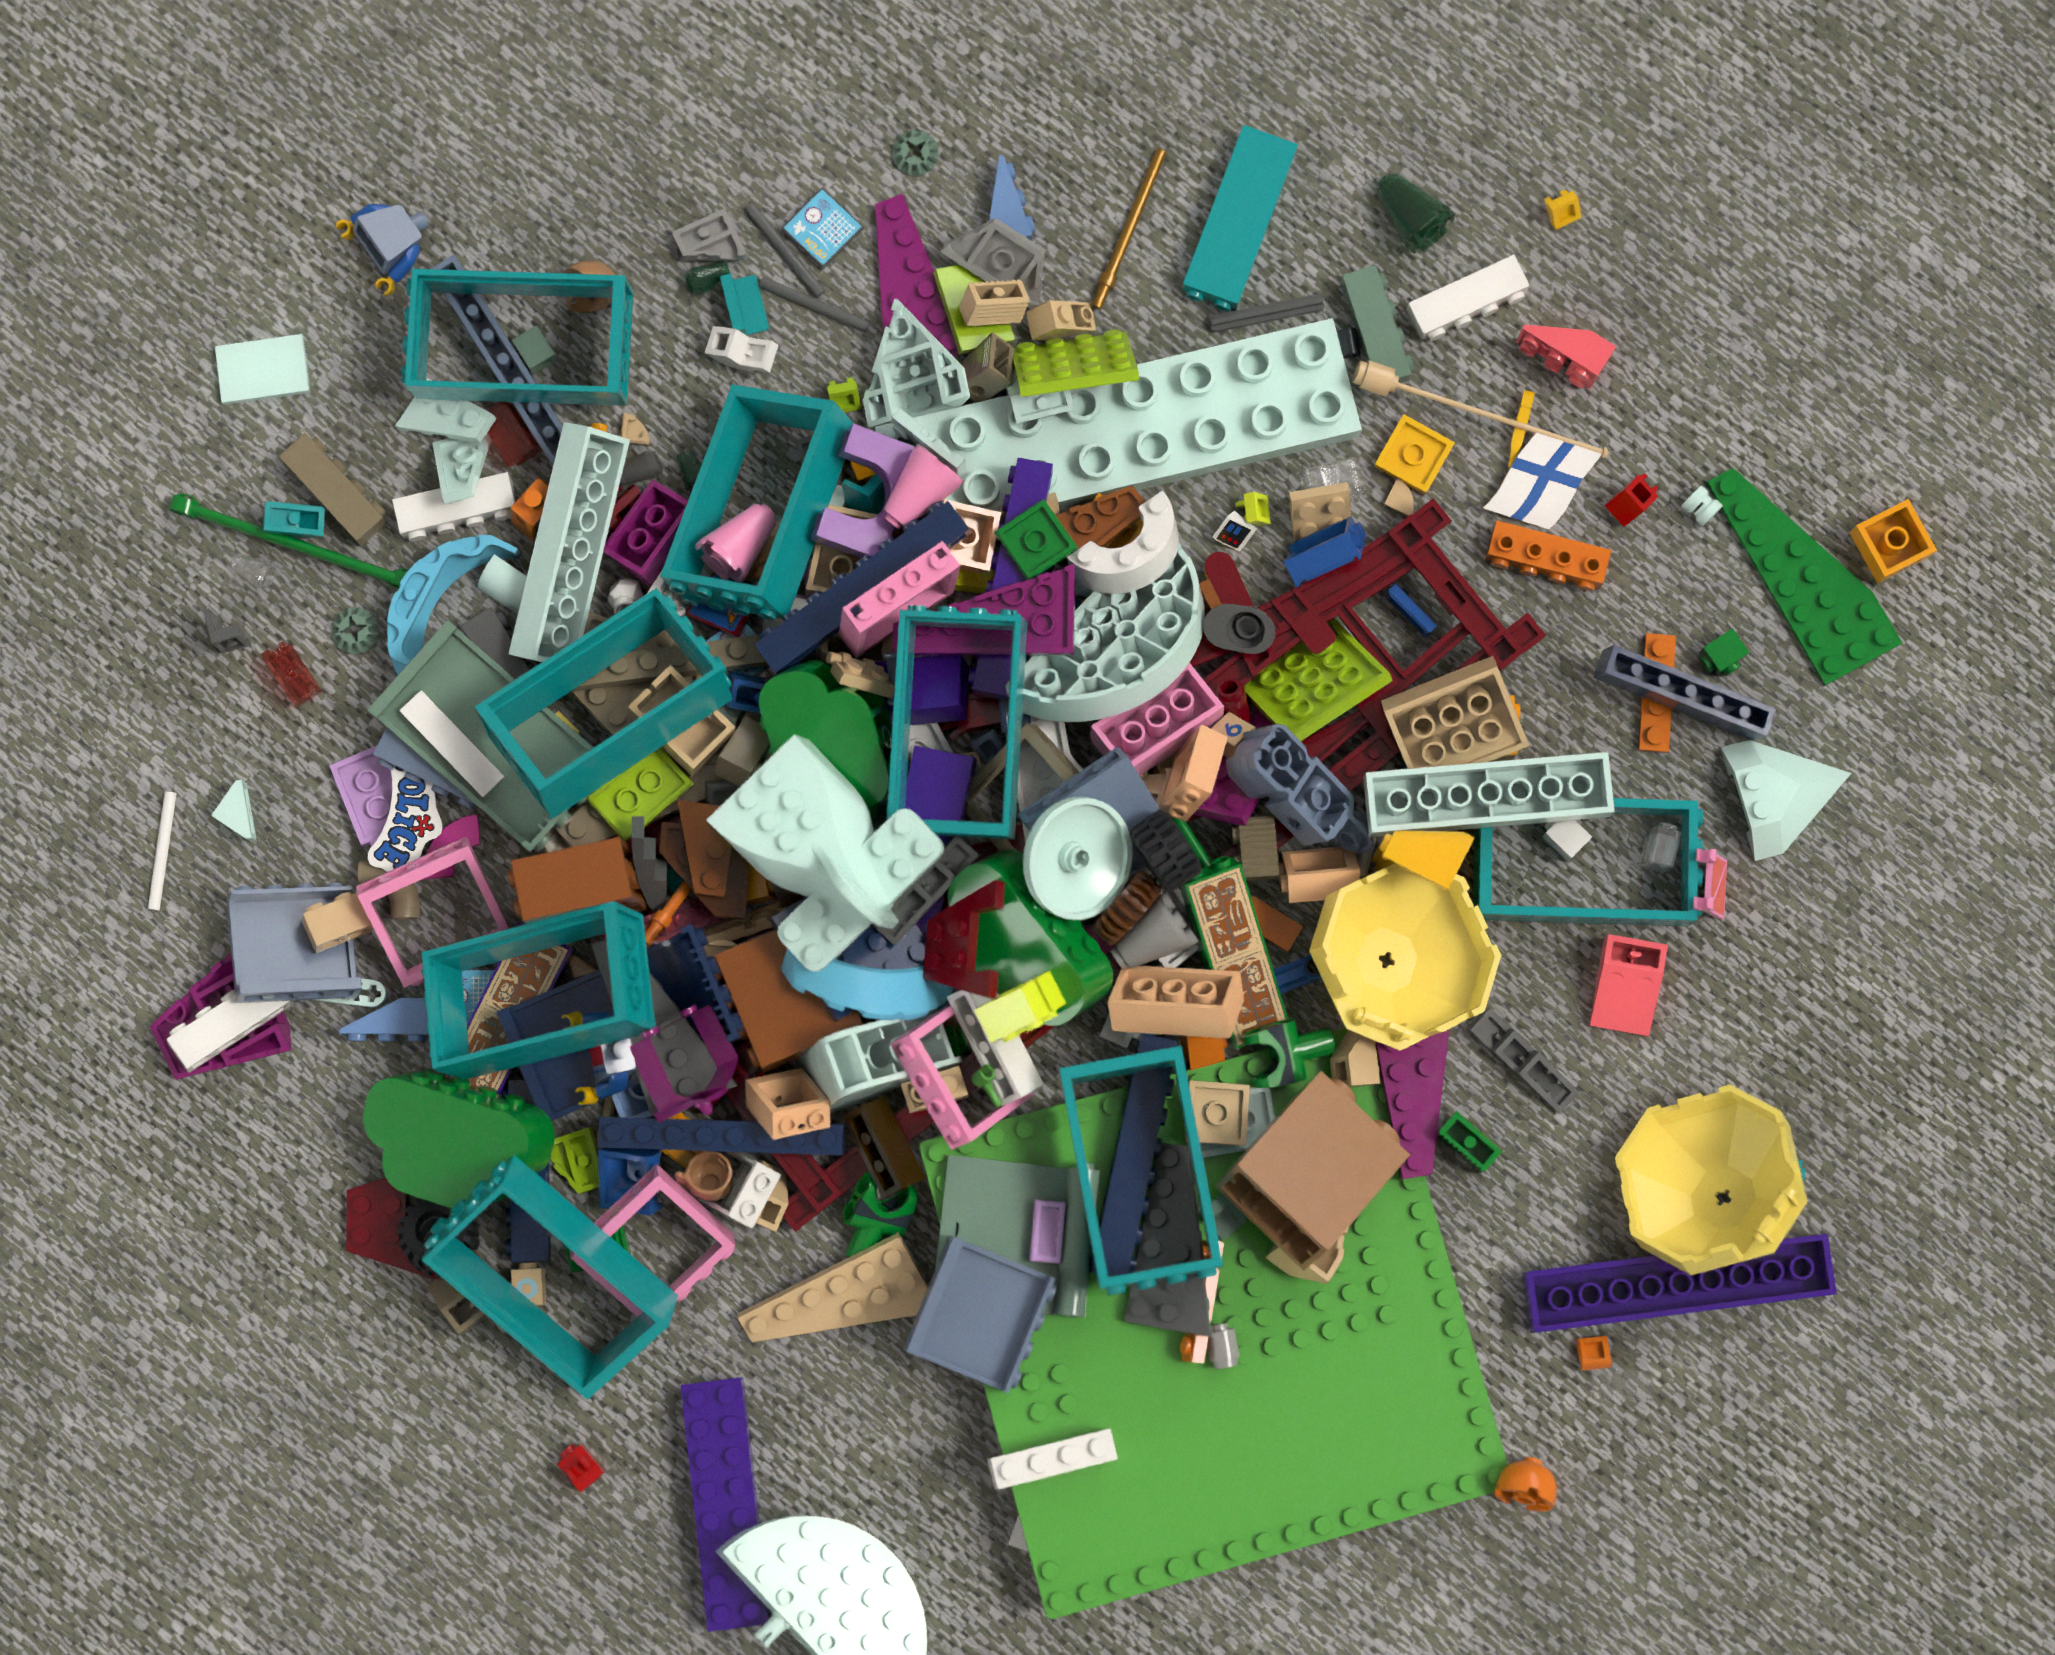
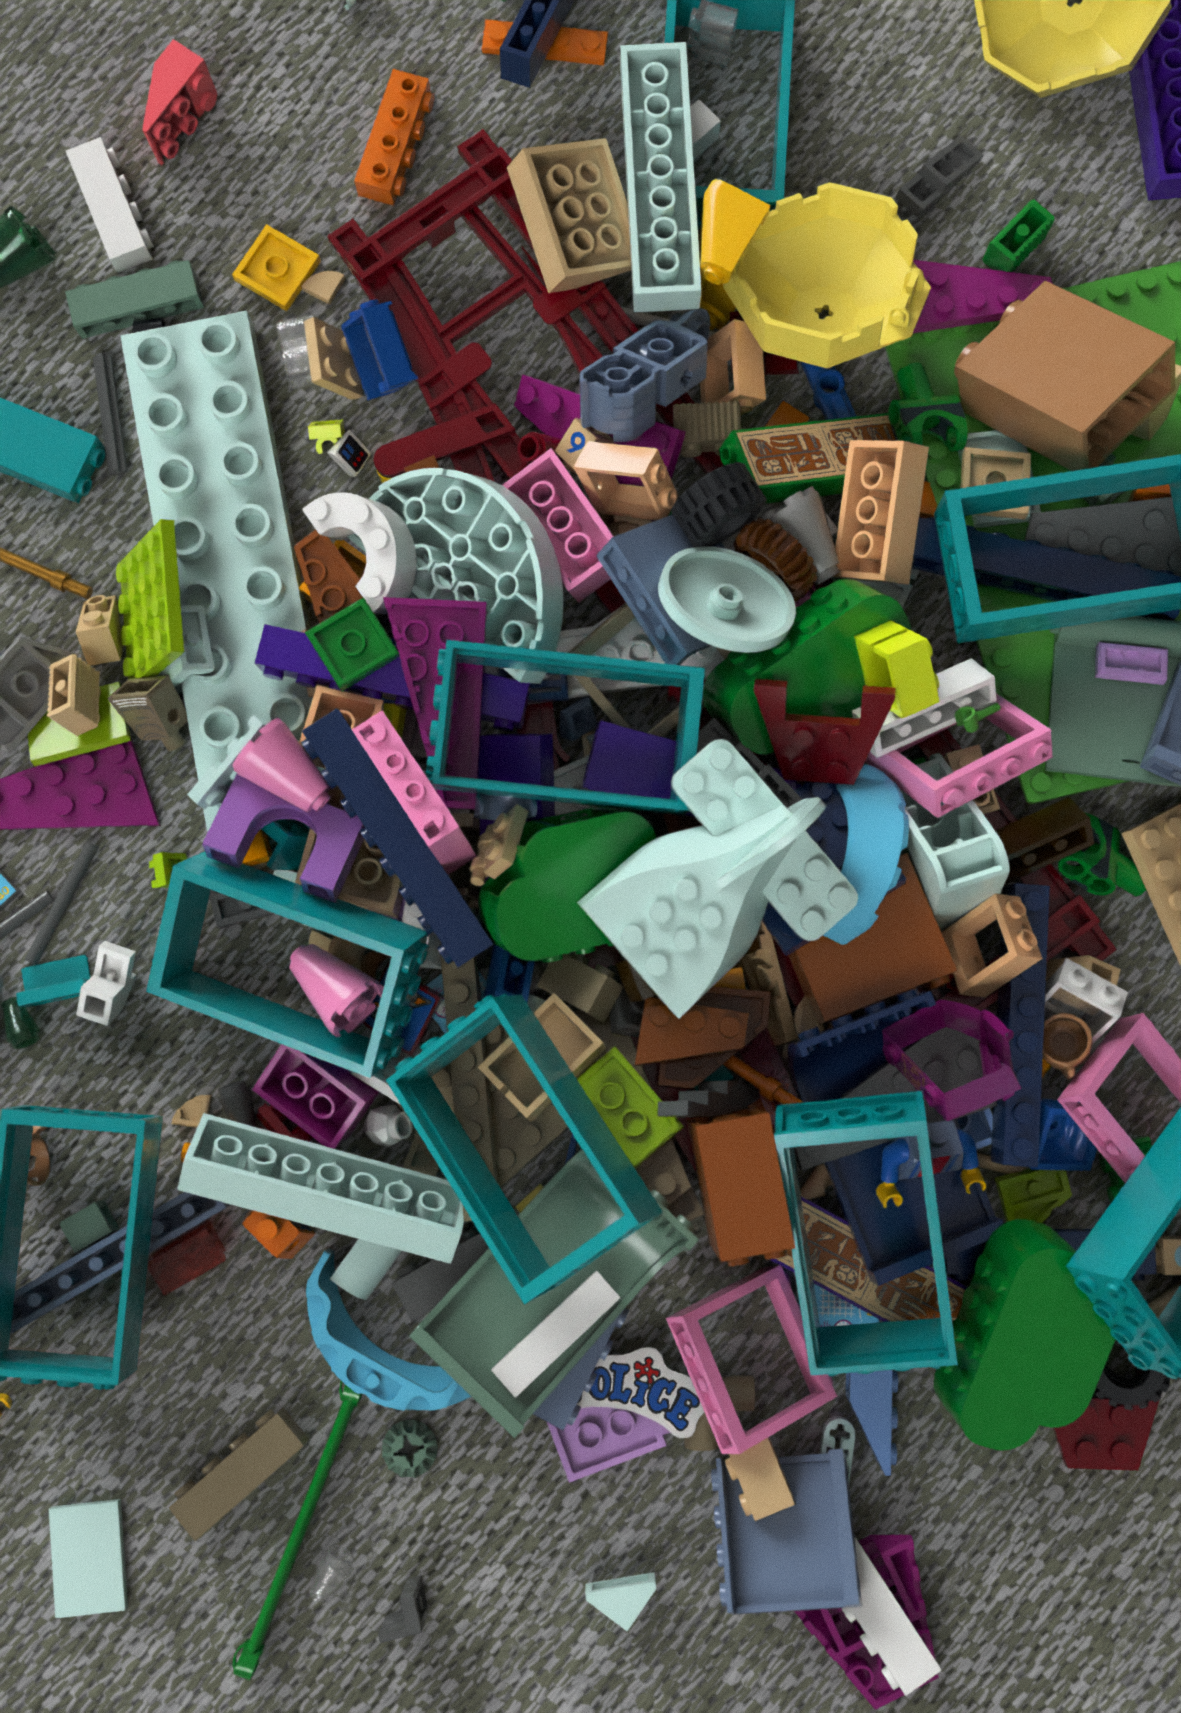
camera: 85 degrees left, 0 degrees up
white bar [148,792,177,911] -> none
clear red hinge [261,641,322,708] -> none
teal slope [262,501,325,539] -> none
white brick [392,472,516,541] -> none
light aqua wing [395,378,497,443] -> none
dark pink tile [423,814,481,880] -> none
light aqua wing [432,429,491,504] -> none
clear green cone [676,450,702,493] -> none
light aqua wedge [863,299,970,429] -> none
dark grey piece [1204,604,1275,654] -> none
lime plate [1244,619,1393,741] -> none
tan slope [1330,1030,1380,1088] -> none
flag [1353,360,1608,530] -> none
blue tile [1386,584,1437,638] -> none
yellow piece [1508,390,1535,468] -> none
yellow tile [1544,189,1582,230] -> none
coral slope [1589,934,1668,1036] -> none
red brick [1604,473,1658,527] -> none

